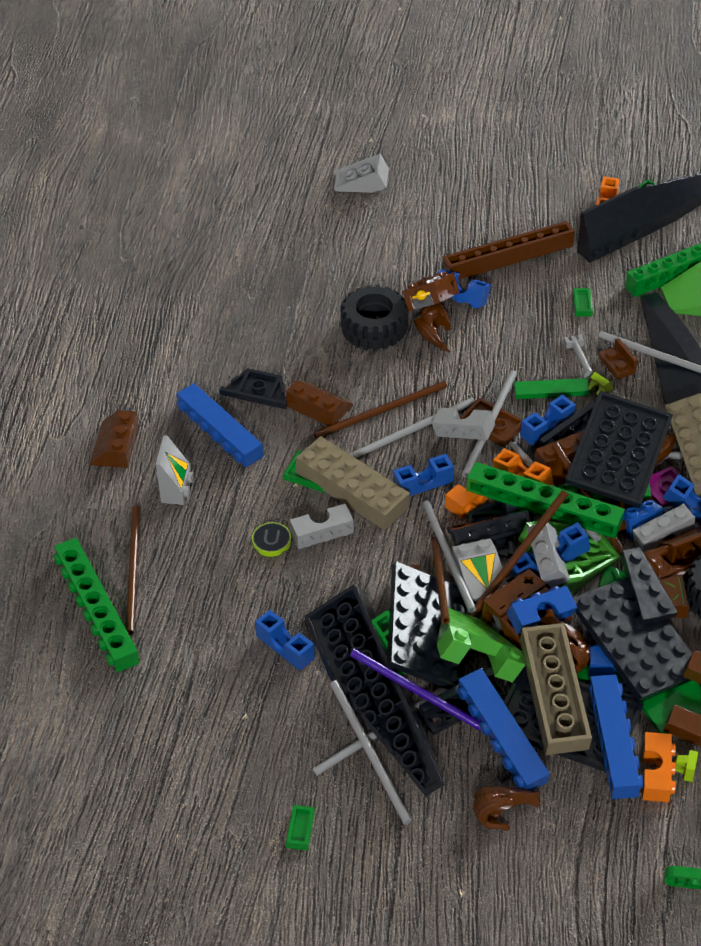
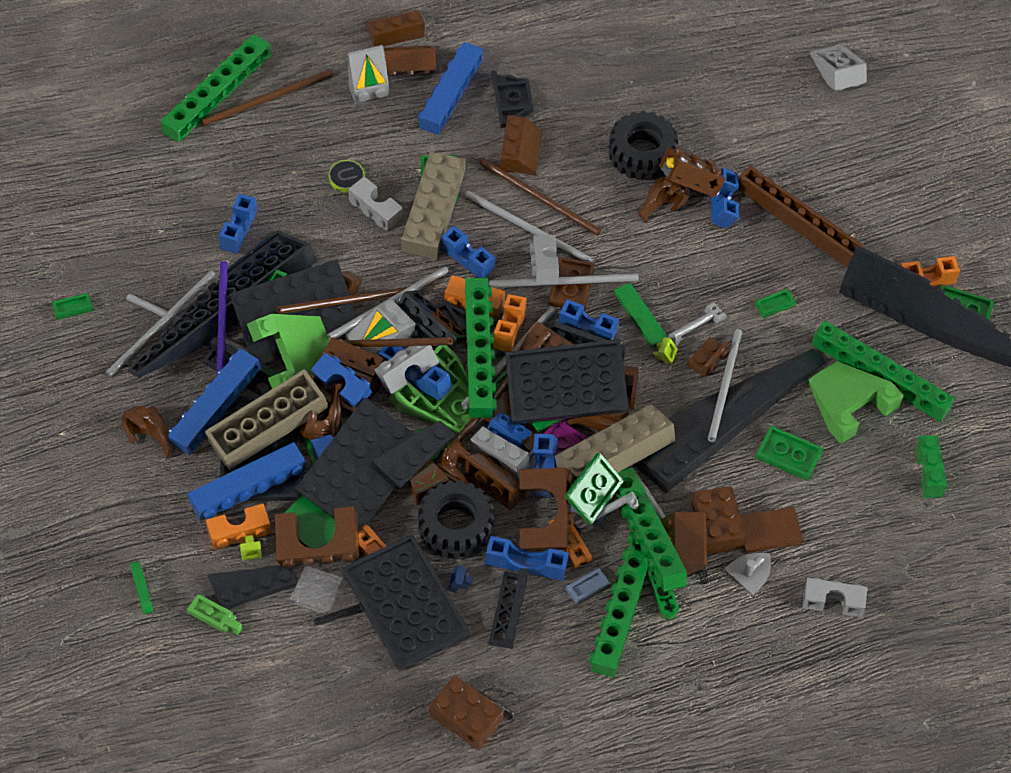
camera: 60 degrees right, 10 degrees up
none -> reddish brown slope [384,45,436,75]

